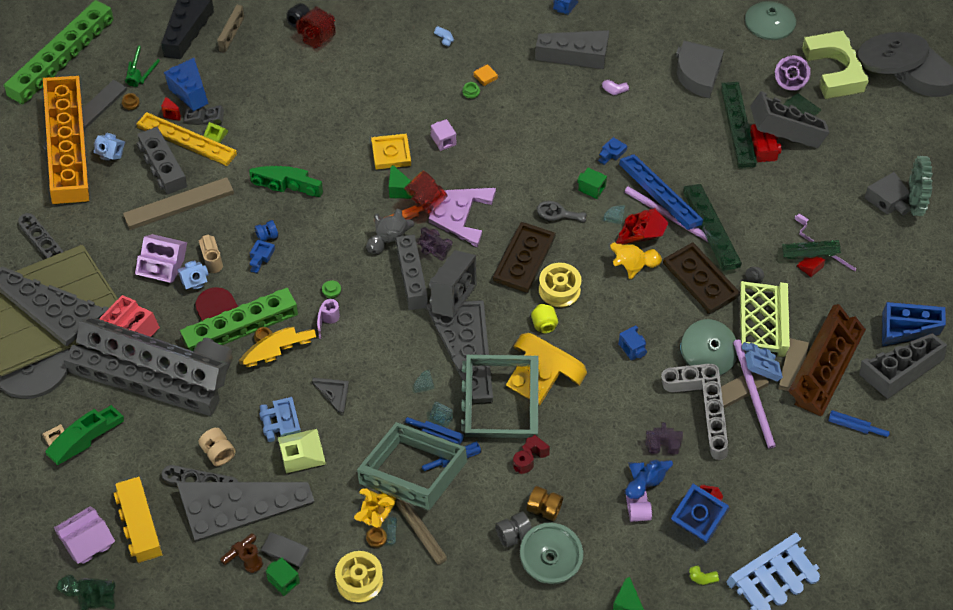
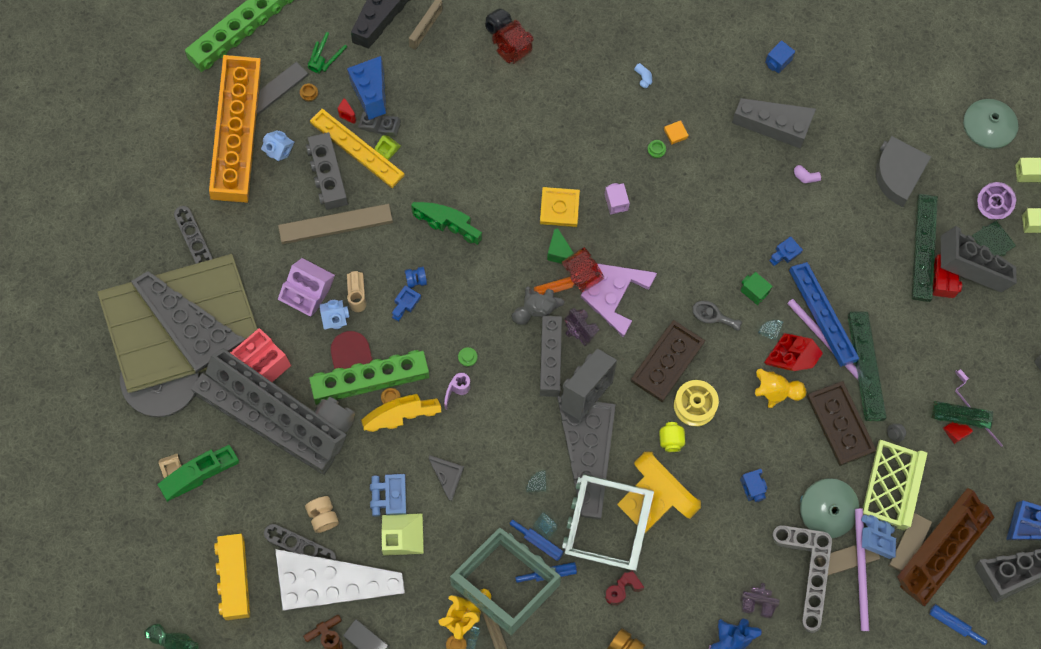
camera: 10 degrees right, 15 degrees up
lavender piece [54,506,115,564] -> none

